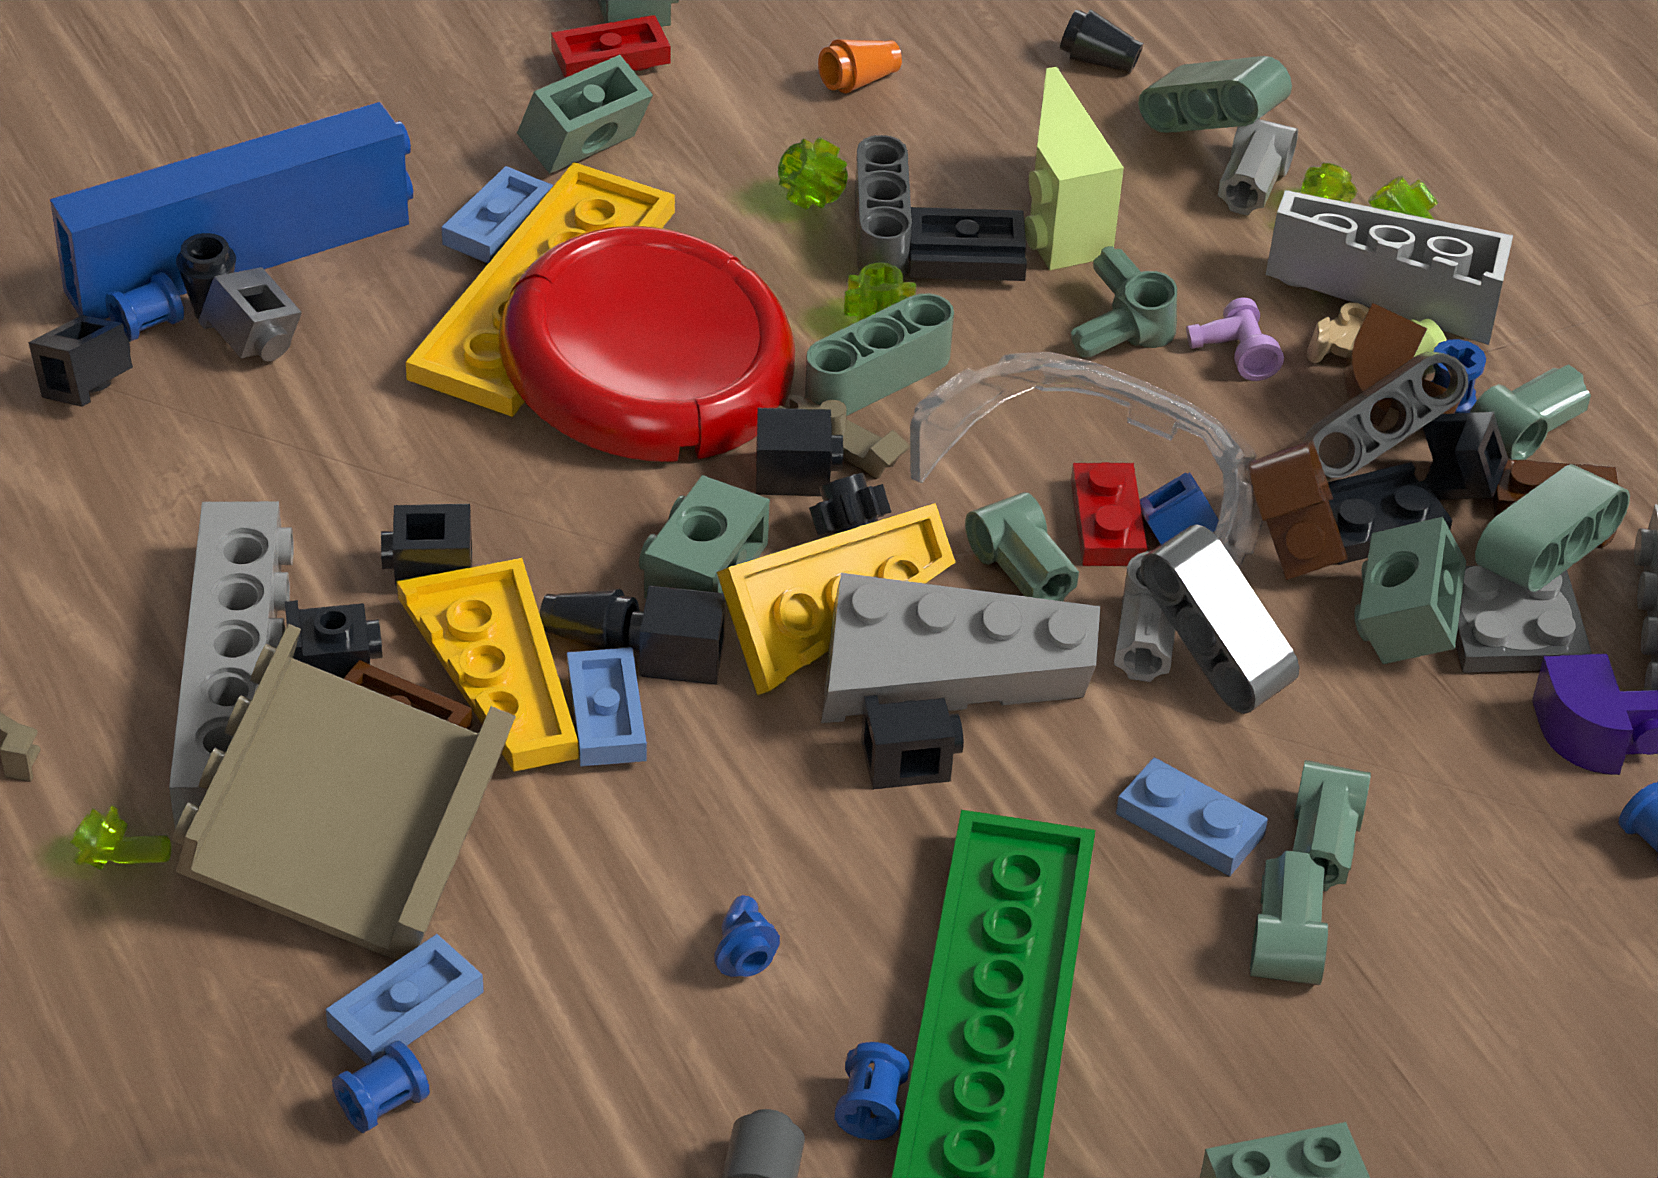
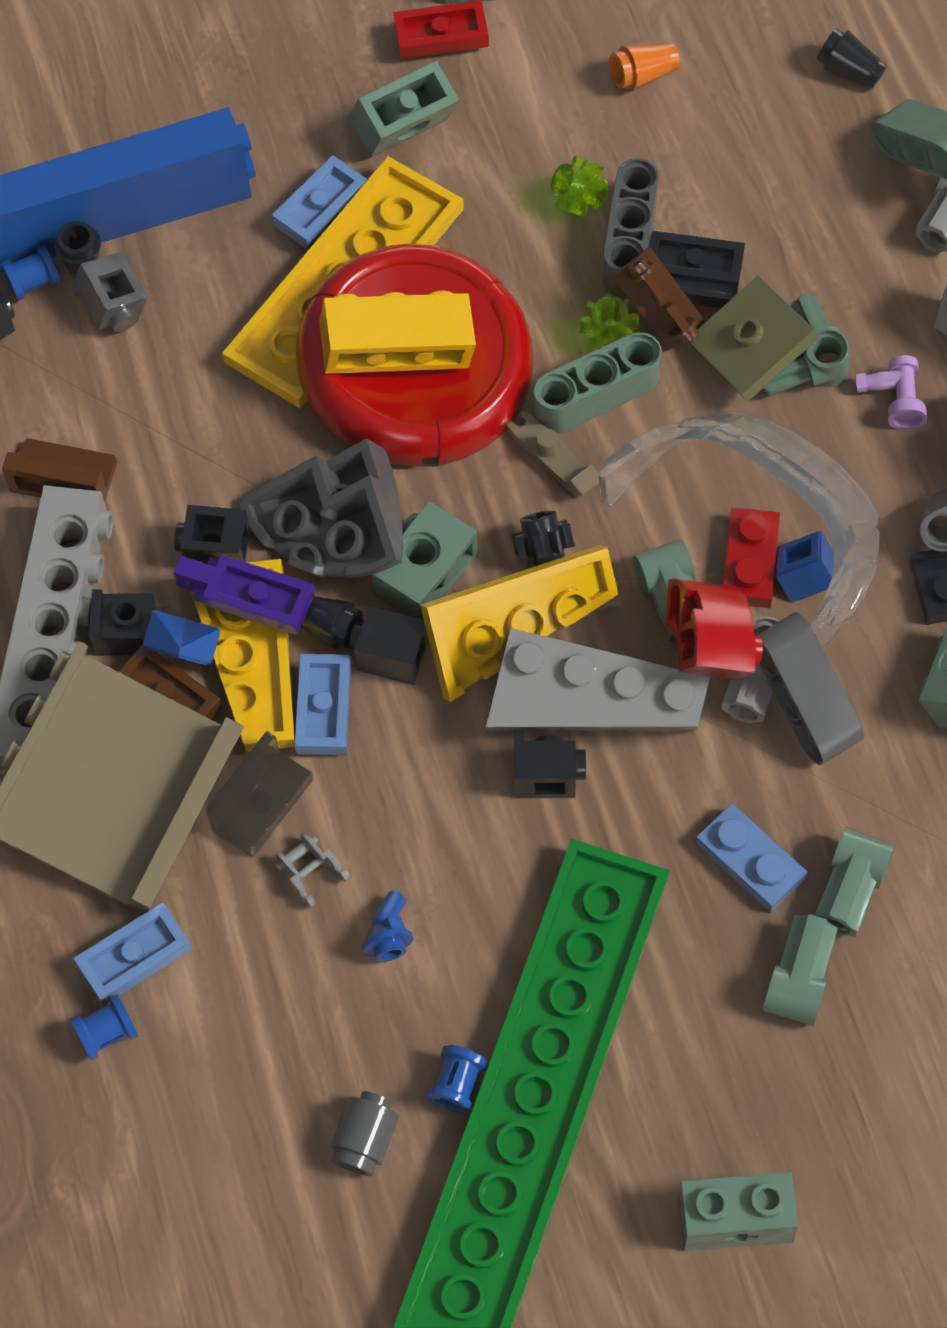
camera: 15 degrees right, 20 degrees up
black brick [756,408,843,496] -> none
yellowish green slope [1024,67,1124,270] -> none
reddish brown brick [1249,441,1348,580] -> none
none -> reddish brown panel [2,438,117,502]
none -> blue slope [143,611,220,665]
none -> dark purple hinge [173,554,315,635]
none -> clear smoke panel [206,731,313,858]
none -> dark grey brick [238,439,403,578]
none -> light grey piece [275,832,350,908]
none -> yellow brick [319,291,476,374]
none -> reddish brown hinge [612,246,705,351]
none -> red brick [665,578,763,679]
none -> olive plate [690,276,820,402]

